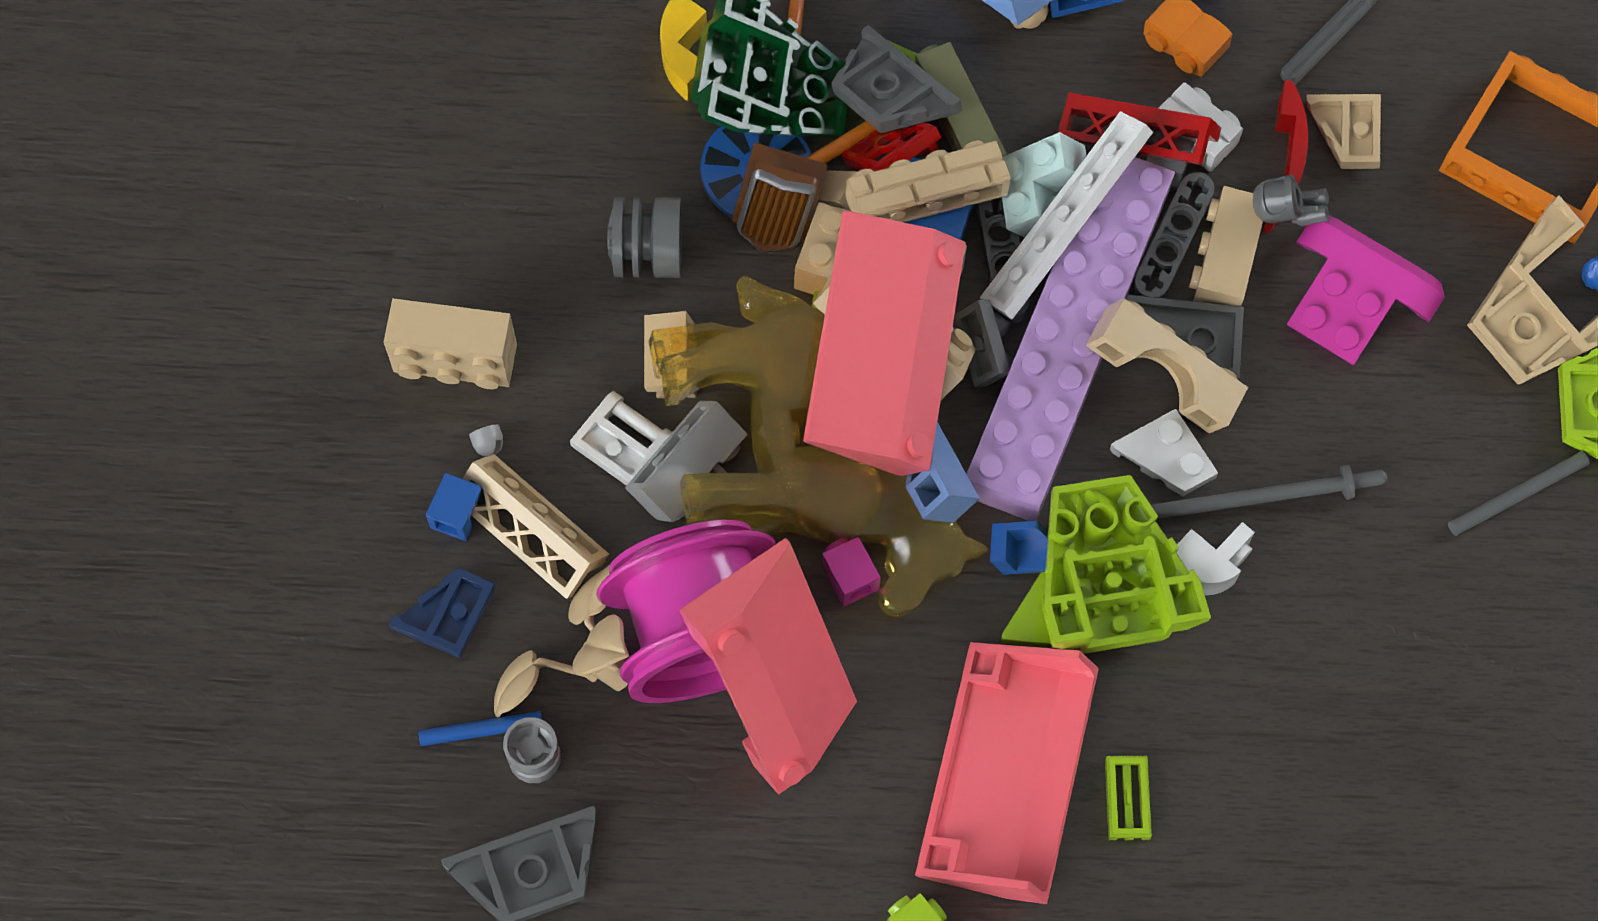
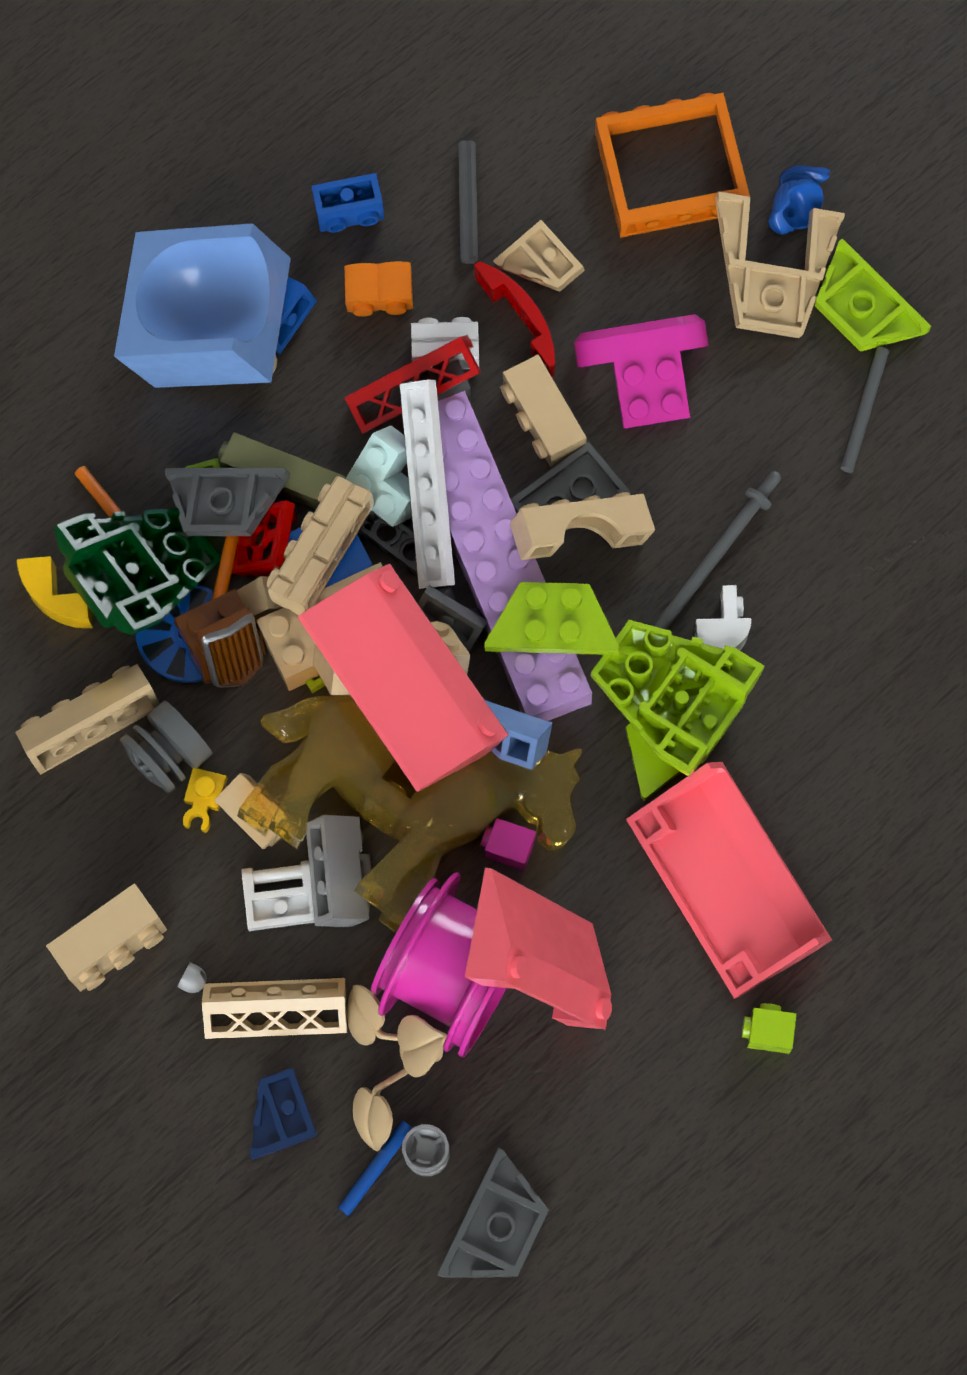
camera: 40 degrees left, 5 degrees up
blue panel [426,473,481,542] -> none
blue panel [990,521,1048,575] -> none
lime tile [1105,756,1152,840] -> none
white wing [1110,409,1218,497] -> none
dark grey beam [1132,172,1215,298] -> none
dark grey piece [1252,175,1329,226] -> none
none -> tan slope [15,664,160,775]
none -> yellow plate [183,768,228,833]
none -> lime wing [485,582,619,655]

